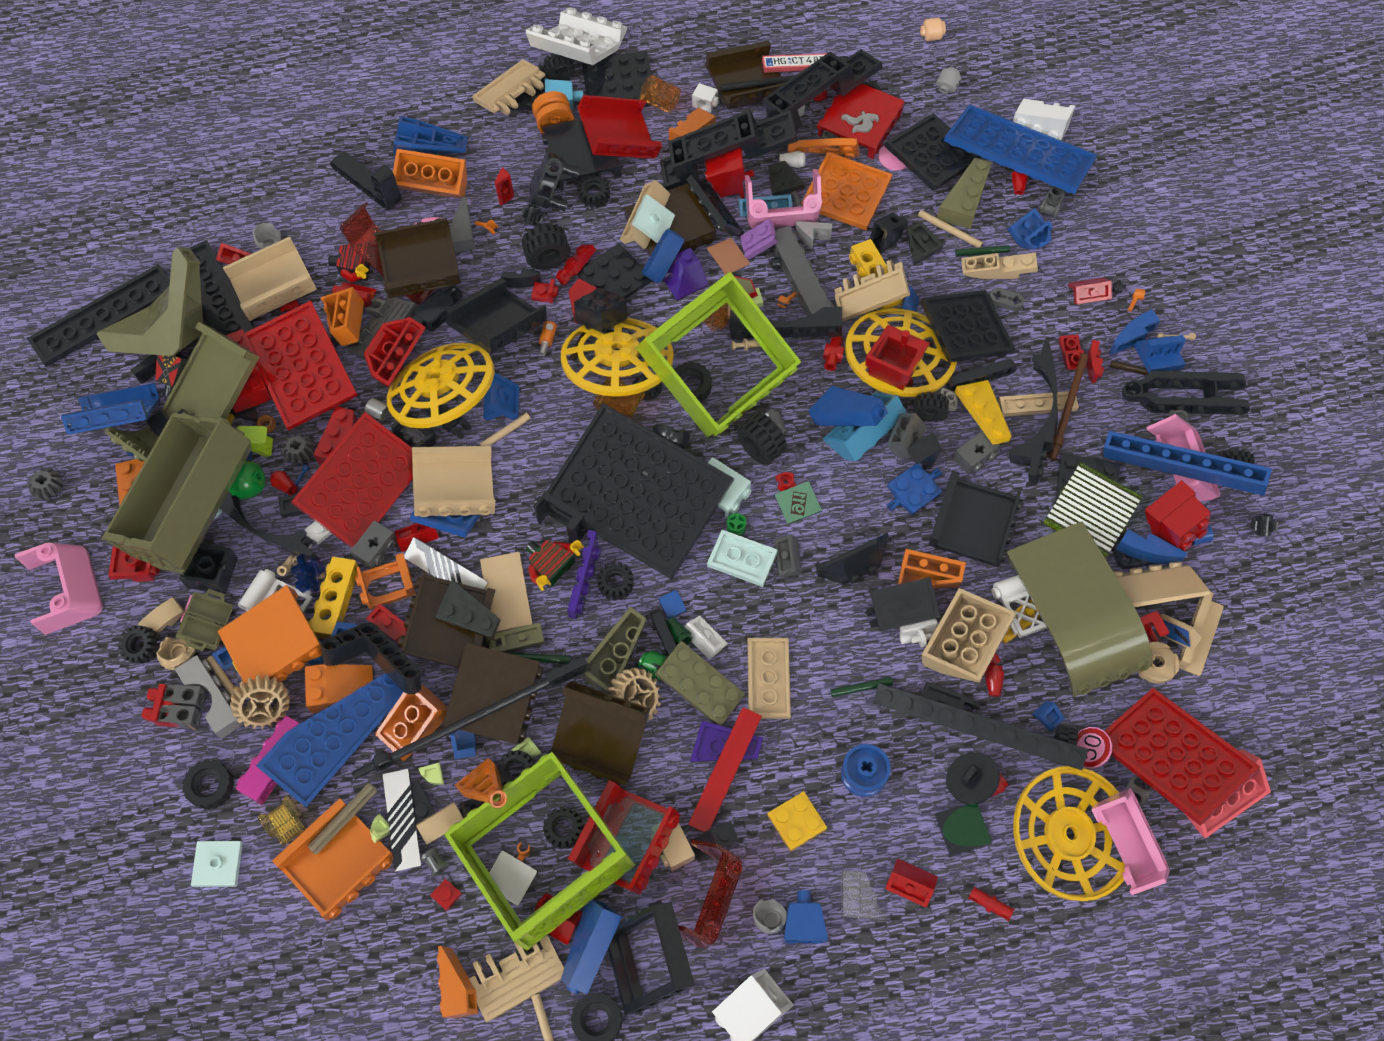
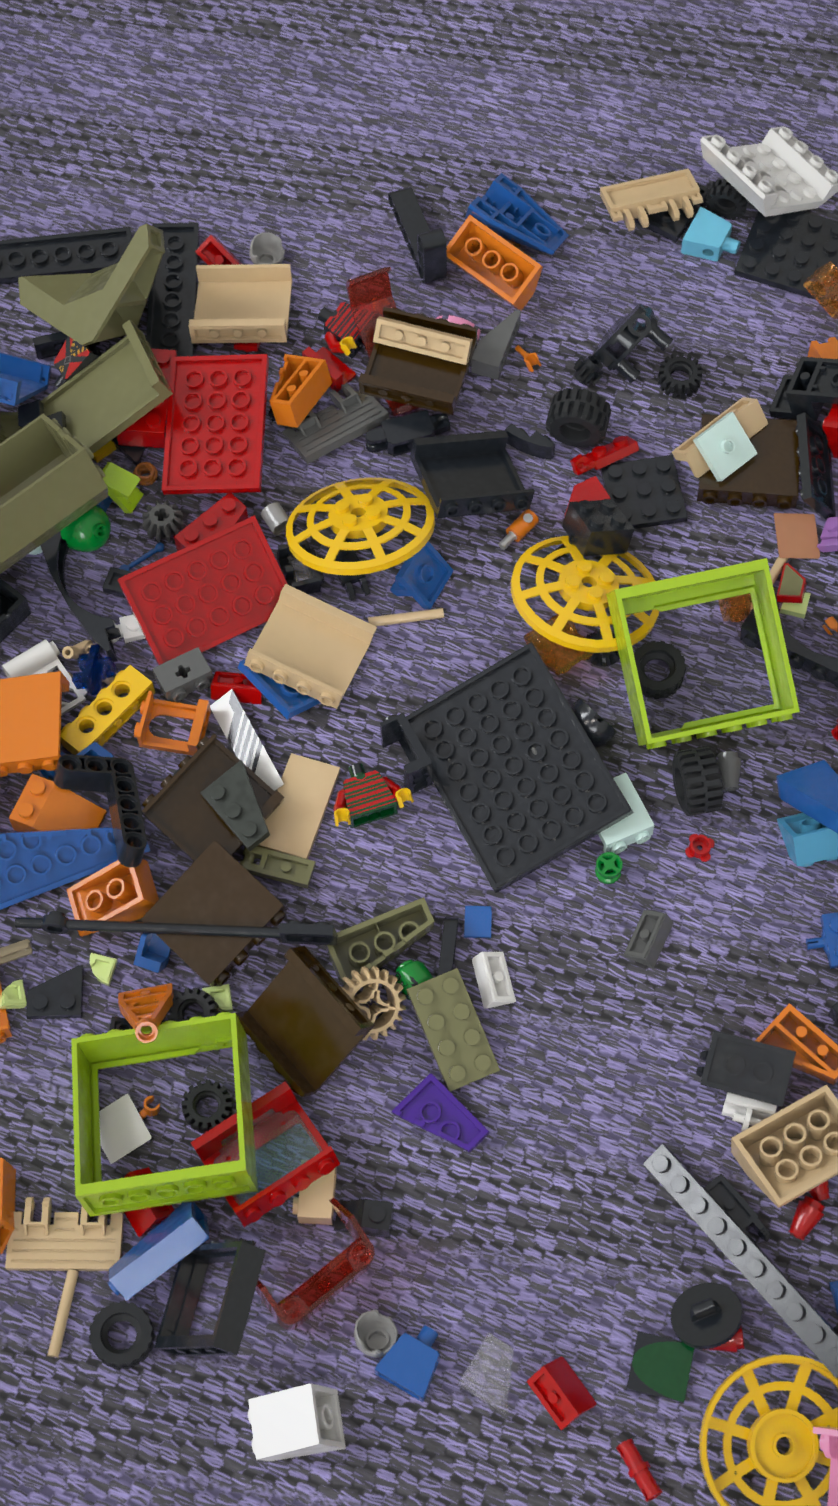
camera: 30 degrees right, 0 degrees up
red cone [270,470,297,495] -> none
red wedge [364,317,426,387] -> none
red hinge [366,604,407,644] -> none
white sticker [383,769,421,871] -> none
tan tile [416,802,464,844] -> none
dark grey bush [420,847,449,877] -> none
red plate [430,879,462,911] -> none
red slope [494,167,514,206] -> none
dark green bar [510,653,572,664] -> none
red bracket [531,279,559,303] -> none
orange wheel [532,91,574,134] -> none
black panel [541,118,622,191] -> none
dark purple wing [567,530,601,619] -> none
red panel [577,95,662,159] -> none
black tyre [597,562,634,601] -> none
blue beam [642,228,684,284] -> none
dark purple slope [663,248,709,301] -> none
dark green cone [666,617,692,645] -> none
red tile [688,707,762,832] -> none
light aqua plate [707,530,778,587] -> none
tan piece [731,338,761,351] -> none
tan tile [747,638,791,719] -> none
yellow plate [767,791,827,852] -> none
clear green sticker [775,482,822,525] -> none
black wedge [816,533,889,584] -> none
dark green bar [830,677,893,697] -> none
blue wheel [841,744,891,797] -> none
none -> tan plate [373,316,473,365]

